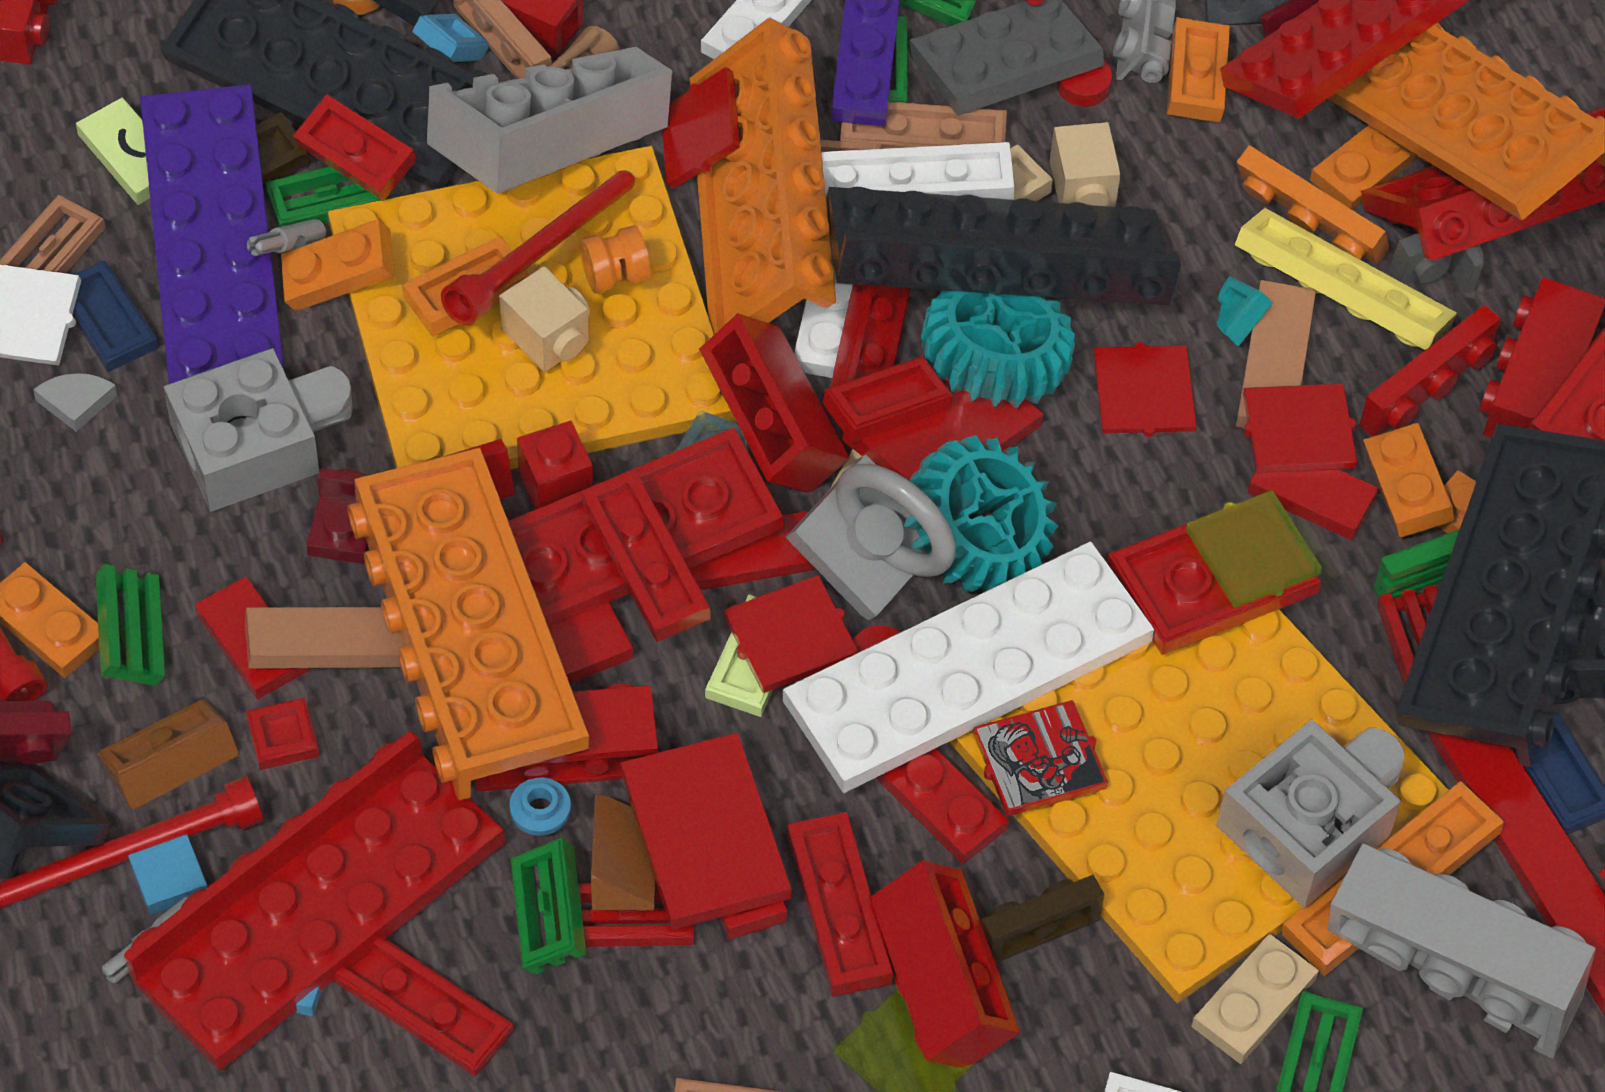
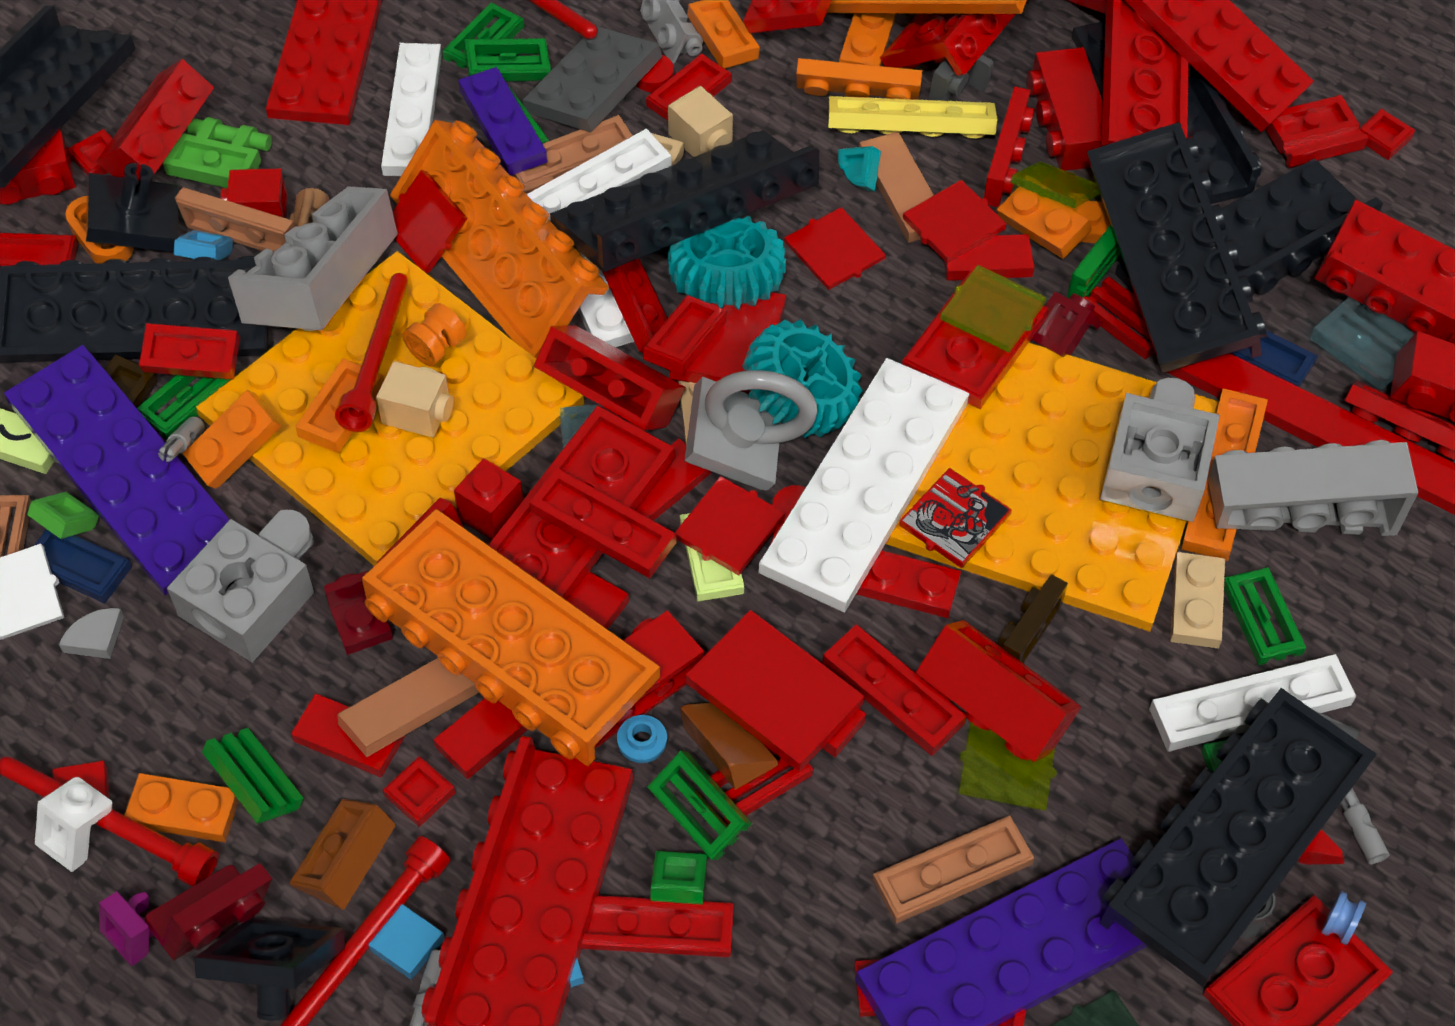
camera: 30 degrees left, 0 degrees up
none -> bright green tile [27,492,99,539]
none -> red tile [433,698,528,780]
none -> red tile [646,53,732,121]
none -> green tile [651,851,707,905]
none -> clear neon green piece [1010,161,1100,208]
none -> dark red bracket [1031,291,1102,357]

